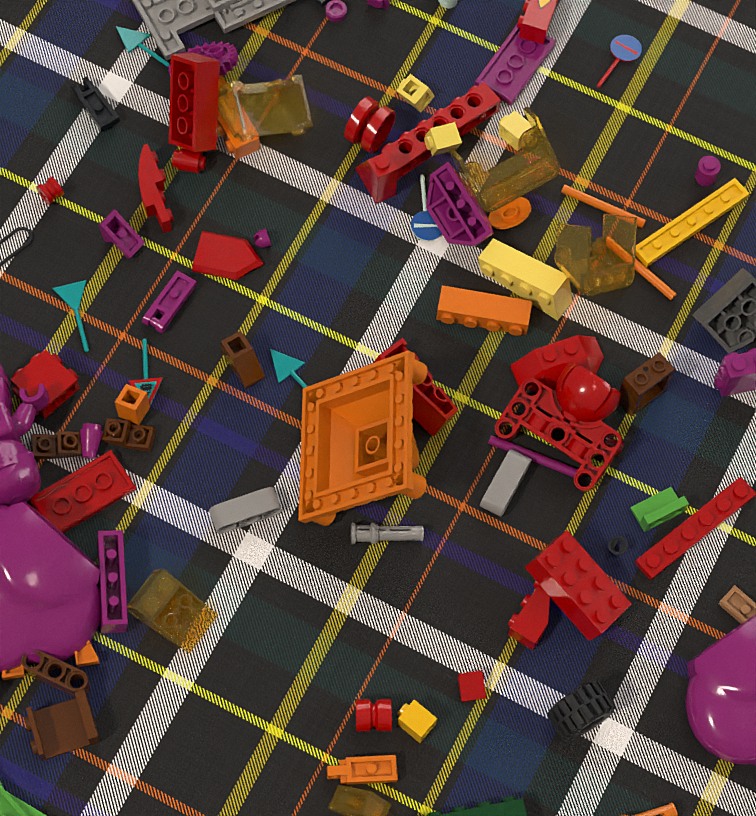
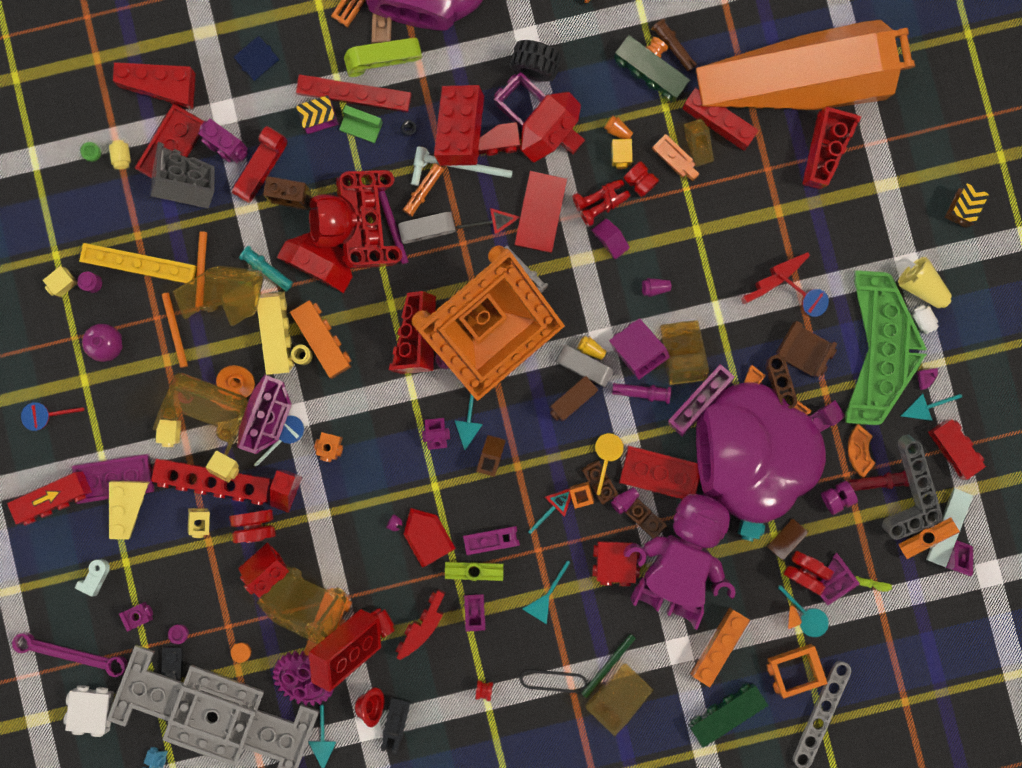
camera: 125 degrees left, 20 degrees up
none -> light yellow brick [43,266,78,297]
none -> magenta cylinder [82,324,122,362]
none -> light yellow wing [109,481,150,539]
none -> orange tile [231,642,251,663]
none -> red beam [232,126,288,203]
none -> red brick [238,542,289,598]
none -> teal pin [239,245,293,292]
none -> light yellow brick [291,345,313,365]
none -> piece [297,95,339,134]
none -> orange brick [314,432,343,462]
none -> lime beam [344,38,423,77]
none -> red hat [355,688,384,727]
none -> orange pin [402,163,444,217]
none -> light aqua bar [411,147,512,186]
none -> magenta brick [422,418,450,450]
none -> lime piece [445,562,504,581]
none -> piece [457,208,520,235]
none -> magenta window [494,72,546,129]
none -> red tile [515,171,567,253]
none -> red wedge [520,92,581,163]
none -> reddish brown window [550,376,599,422]
none -> red piece [572,179,631,227]
none -> yellow cone [577,335,607,360]
none -> magenta slope [591,218,630,260]
none -> yellow piece [595,433,623,495]
none -> orange cone [604,116,633,139]
none -> magenta brick [609,318,670,380]
none -> magenta pin [612,383,671,404]
none -> magenta cone [642,278,671,297]
none -> red slope [741,252,810,305]
none -> blue piece [779,273,829,317]

